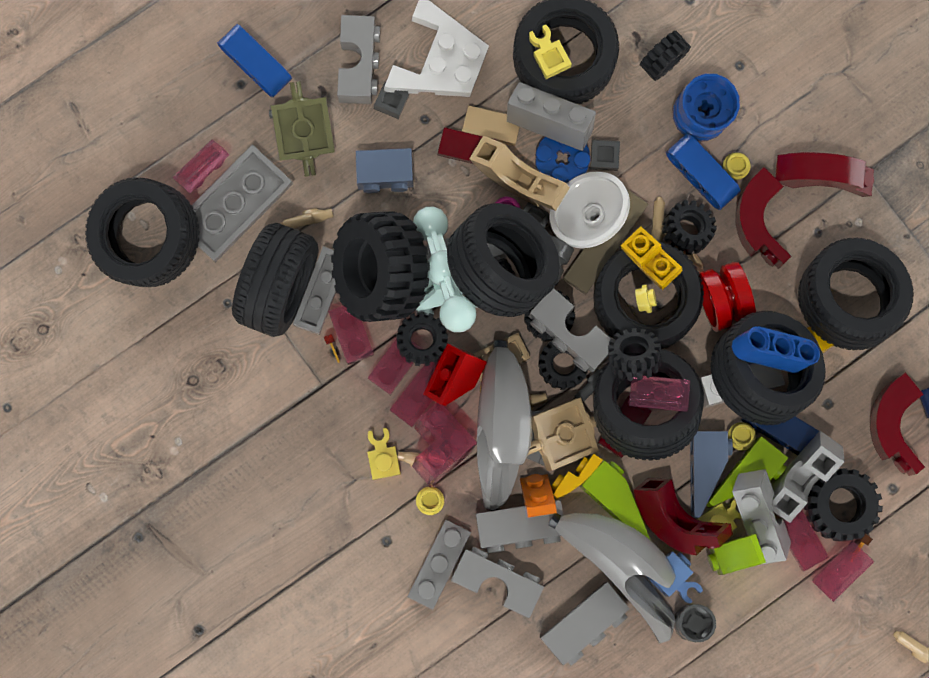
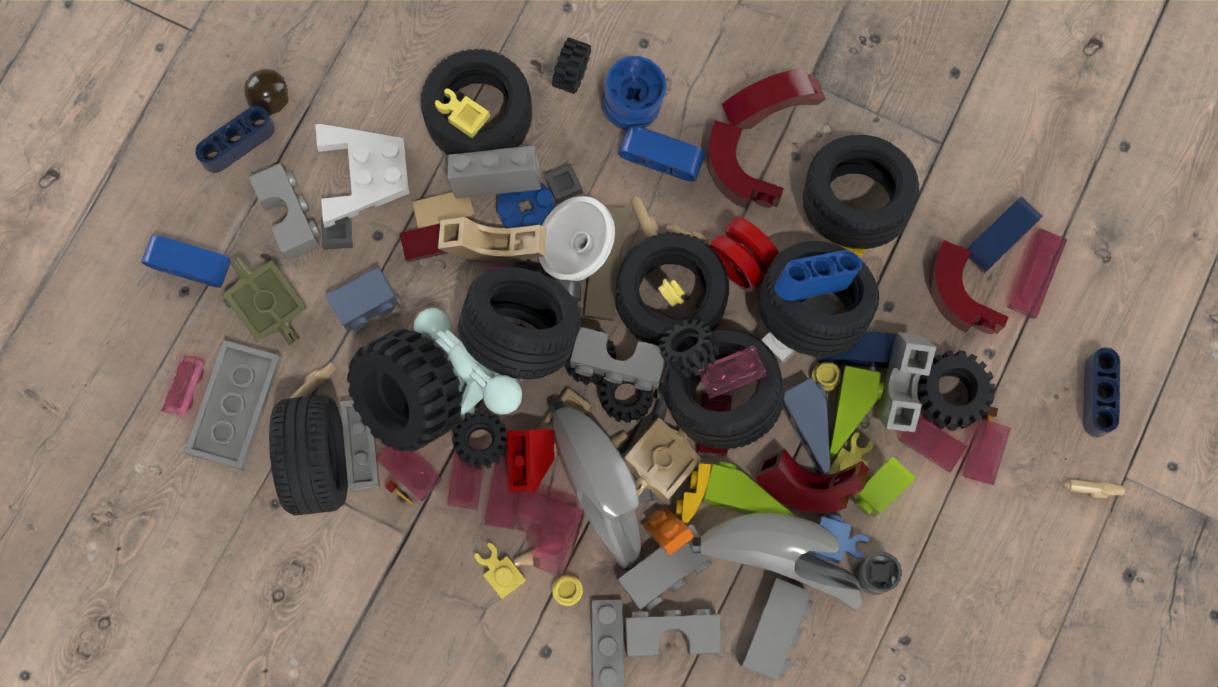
camera: 25 degrees left, 5 degrees down
black tyre [85,177,200,287] -> none
yellow slope [620,226,683,290] -> none
black tyre [662,200,717,255] -> none
light yellow plate [722,152,751,180] -> none
light grey arch [732,469,791,565] -> none

